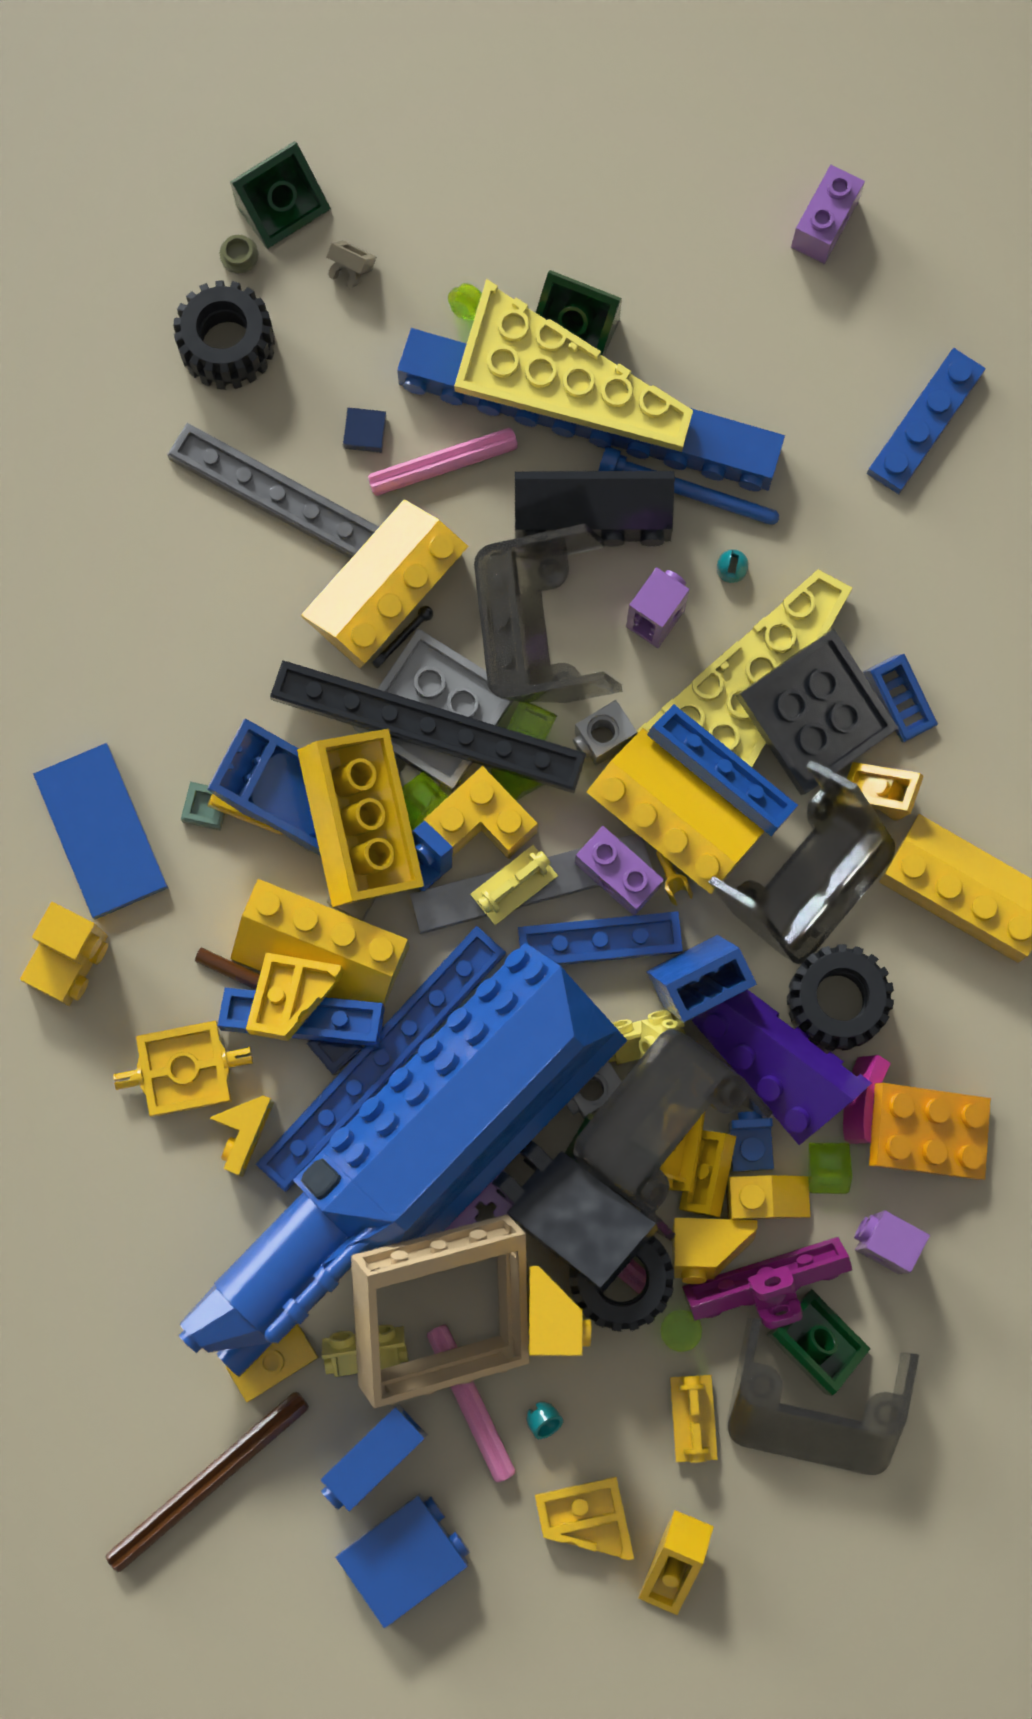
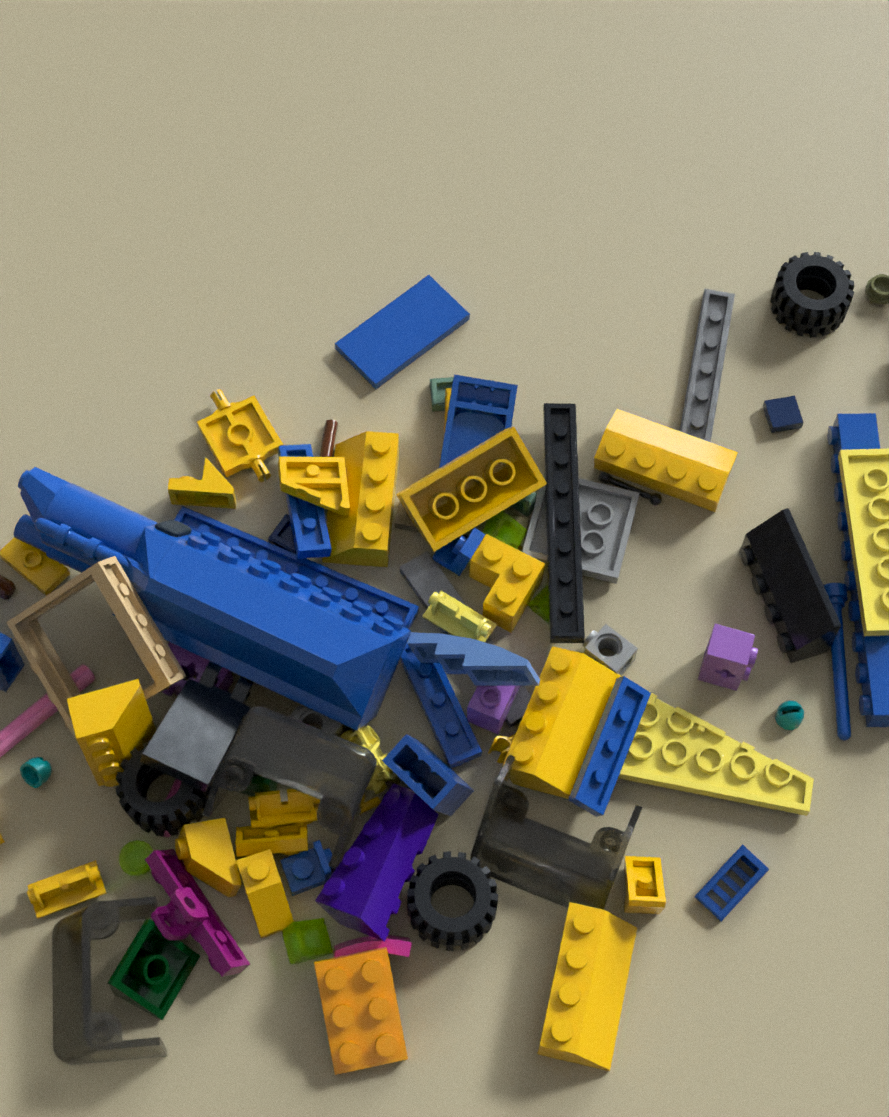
camera: 70 degrees right, 15 degrees down
yellow brick [19,901,108,1007] -> none
light yellow hinge [322,1324,408,1377] -> none
bright pink axle [368,428,517,496] -> none
clear smoke windscreen [474,524,623,703] -> none
clear neon green slope [507,699,557,741] -> none
black plate [735,629,898,795] -> none
medium lavender brick [854,1211,930,1274] -> none
none -> medium blue slope [407,632,540,686]

